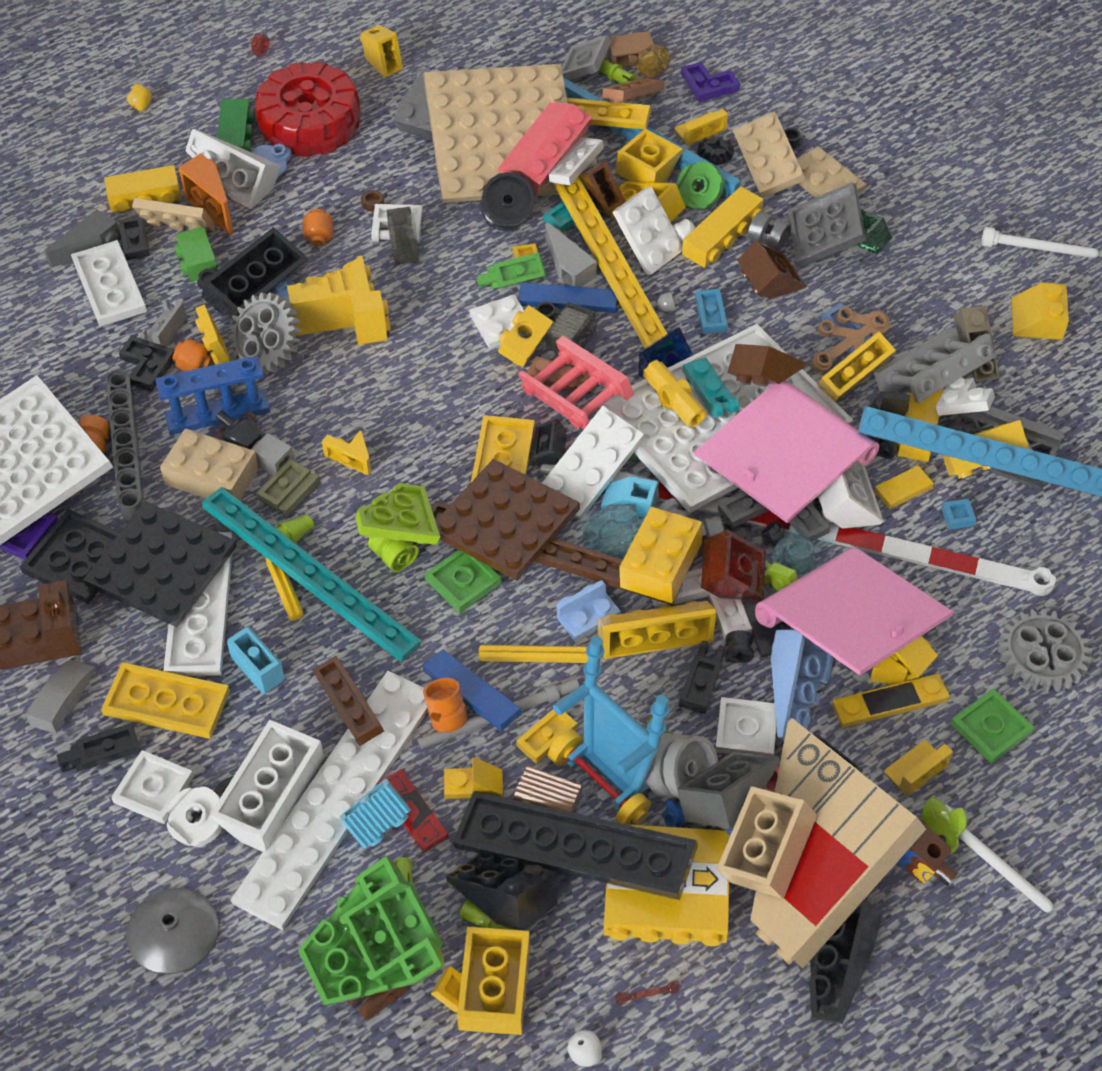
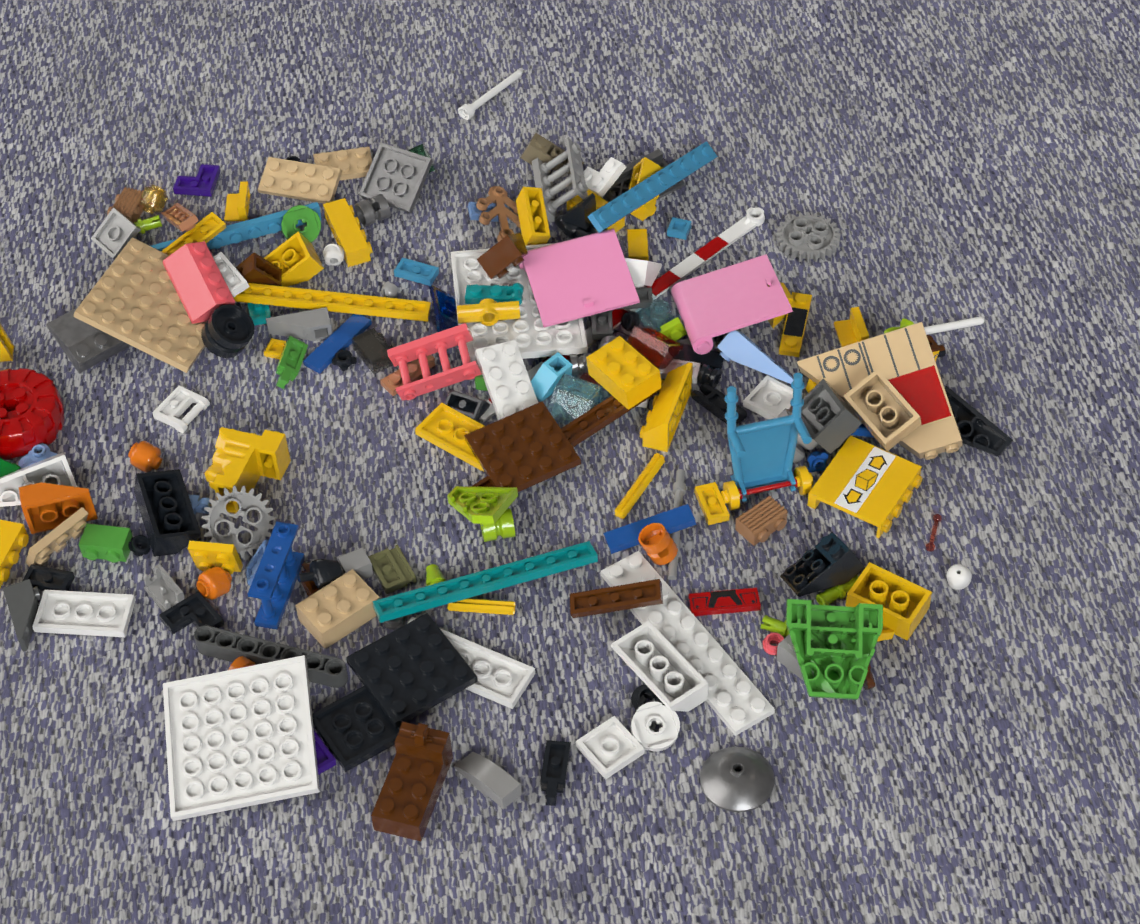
camera: 60 degrees left, 5 degrees down
yellow plate [101,662,230,739] -> none
medium azure brick [227,627,285,694] -> none
yellow slope [322,431,371,476] -> none
medium azure brick [340,778,411,848] -> none
reddish brown tile [361,190,385,212] -> none
clear smoke slope [386,206,419,265] -> none
bright green plate [425,550,502,614] -> none
yellow slope [444,758,503,799] -> none
black plate [452,791,698,900] -> none
white plate [469,295,527,349] -> none
yellow brick [498,305,554,367] -> none
light blue bracket [557,580,621,641] -> none
white plate [612,187,683,275] -> none
yellow slope [616,129,683,183] -> none
black gear [697,135,734,165] -> none
reddish brown slope [737,240,807,299] -> none
bright green plate [950,688,1035,764] -> none
yellow slope [1011,283,1069,340] -> none

